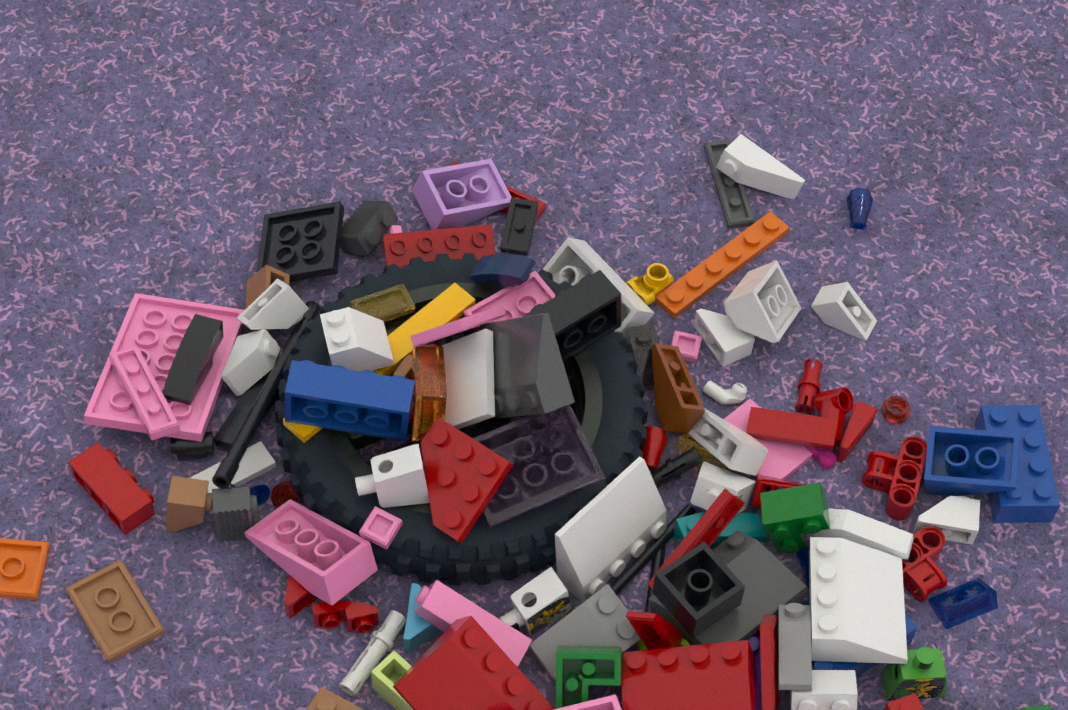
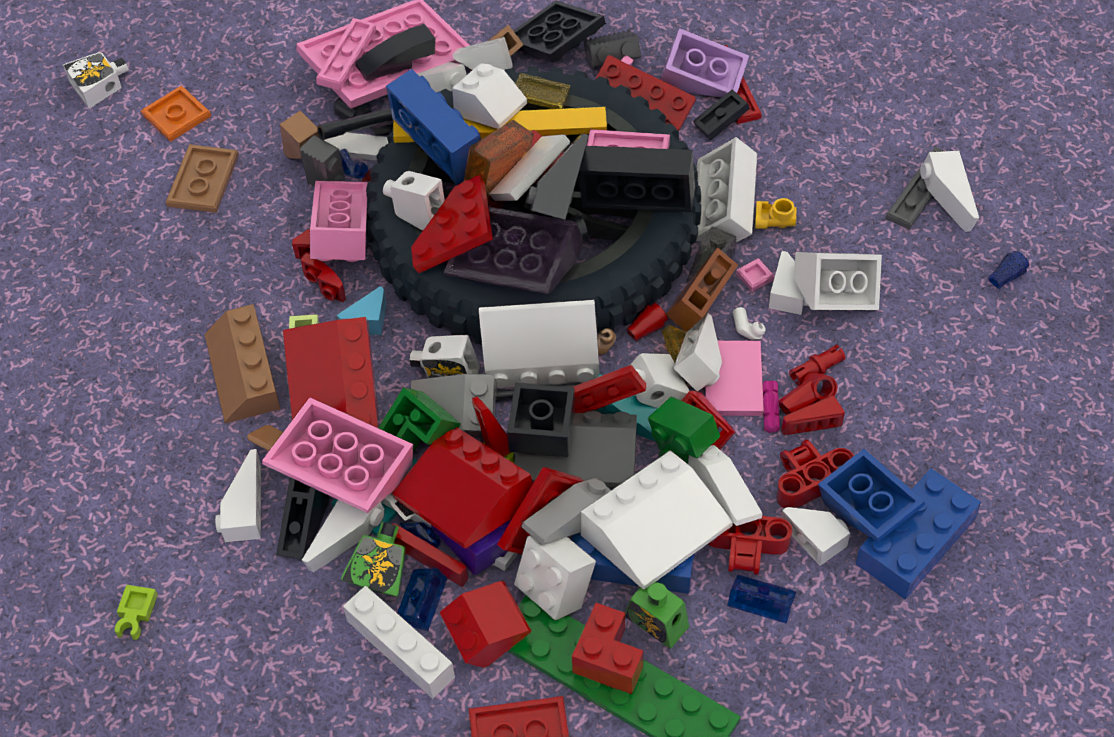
camera: 50 degrees right, 0 degrees up
red brick [68,442,155,535] -> none
white pin [339,610,406,697] -> none
bright pink tile [359,506,403,550] -> none
bright pink tile [410,304,507,347] -> none
bright pink brick [413,580,532,667] -> none
dark blue slope [470,254,536,287] -> none
black pin [650,446,704,488] -> none
orange plate [655,211,790,319] -> none
red tile [746,407,838,450] -> none
white slope [811,282,877,341] -> none
clear red plate [881,395,911,423] -> none

